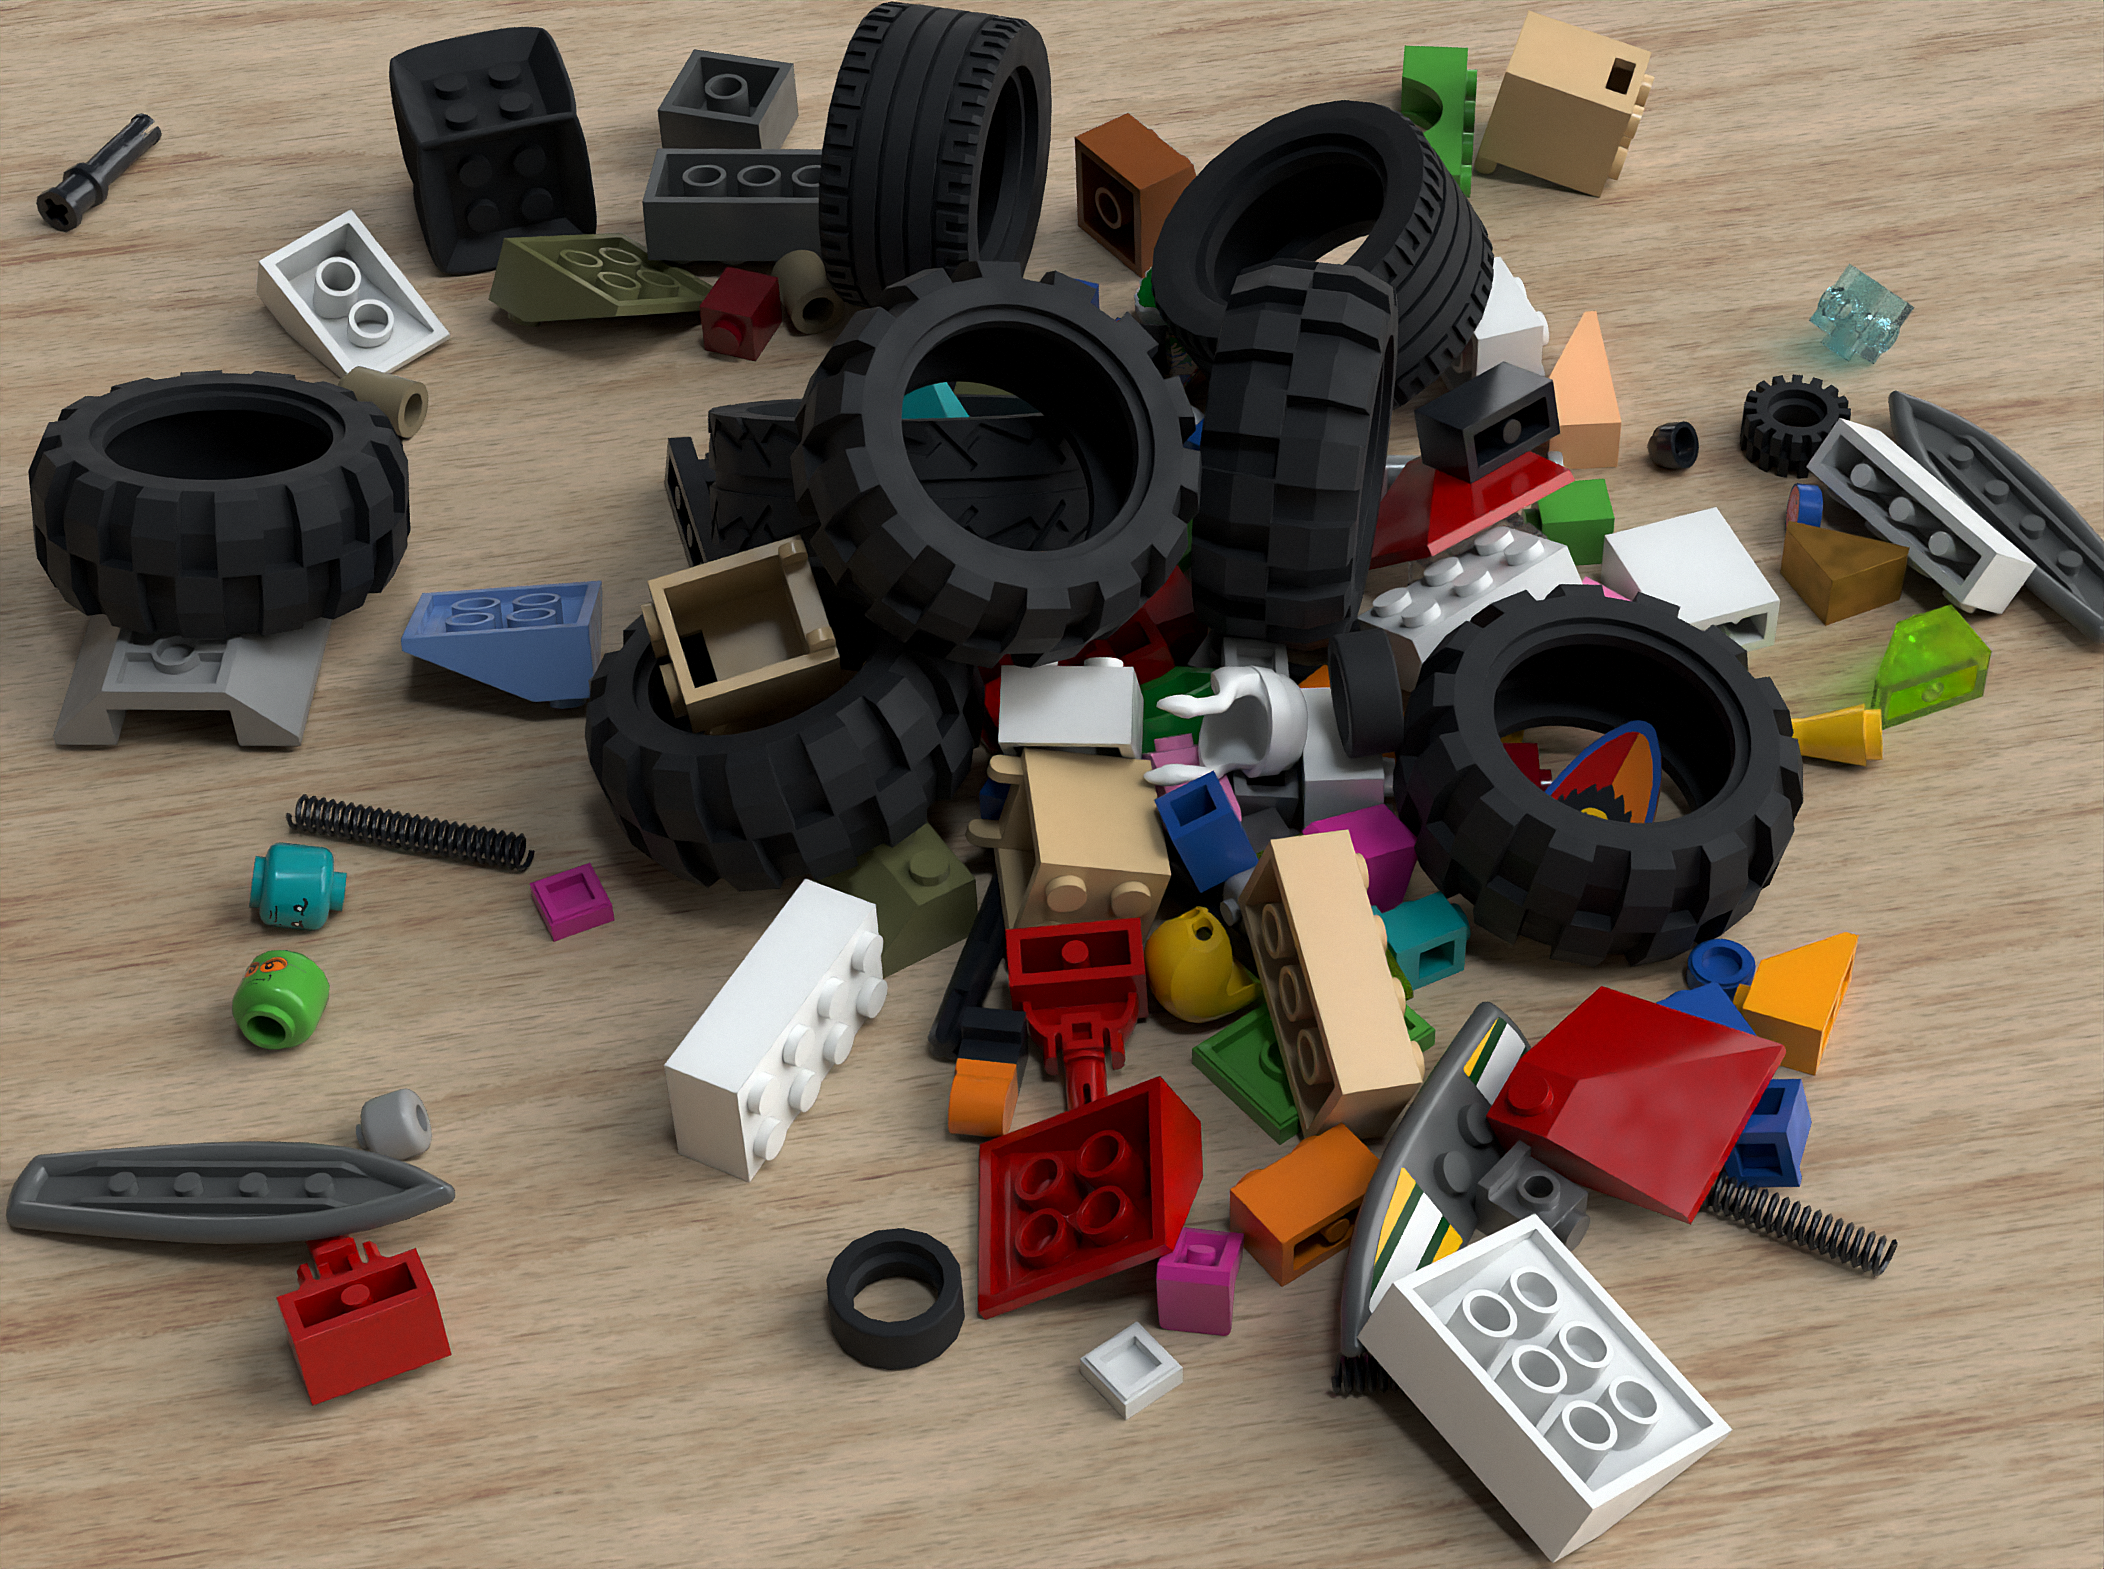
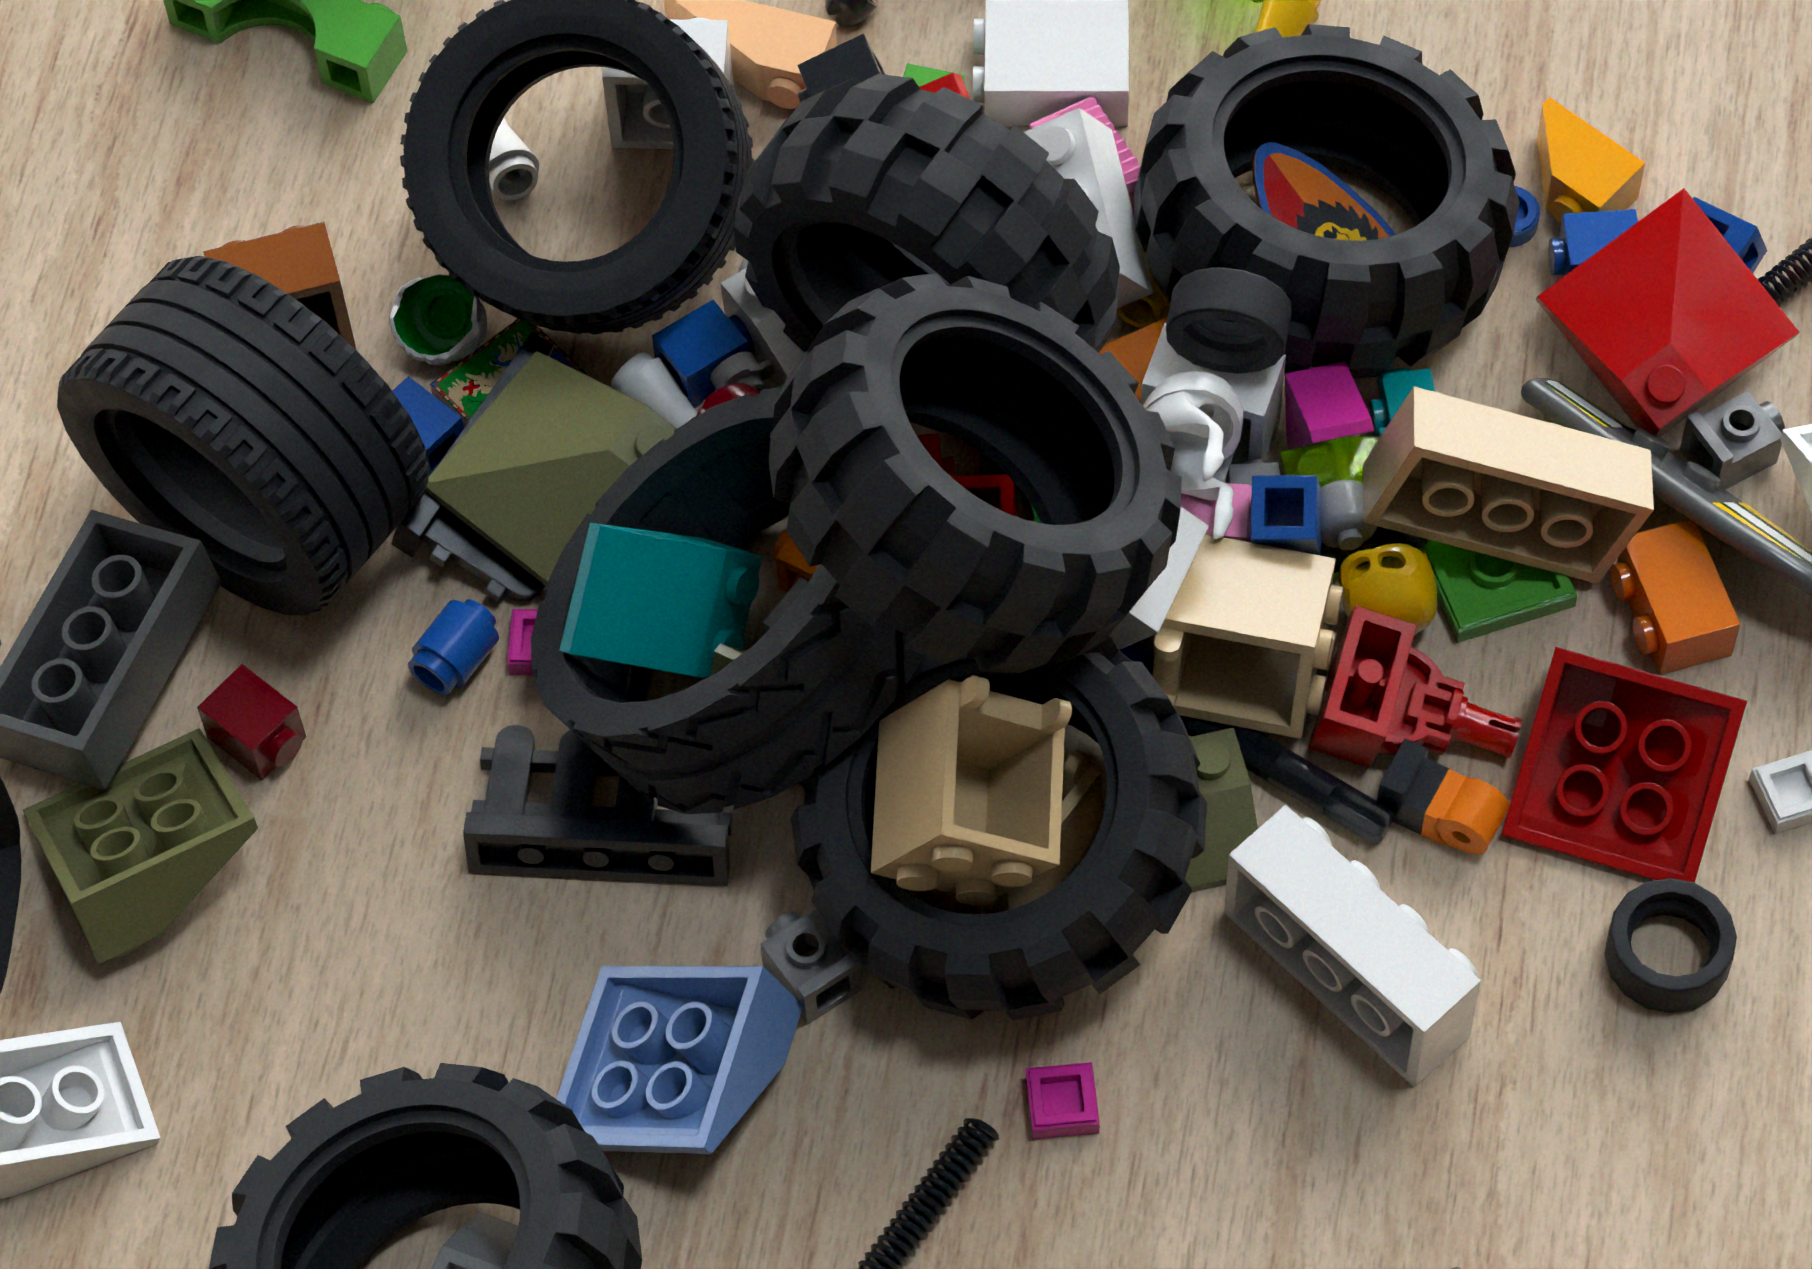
camera: 70 degrees left, 15 degrees up
dark tan brick [337,366,428,438] -> none
dark tan brick [771,250,845,334] -> none
dark pink slope [1156,1227,1244,1336] -> none

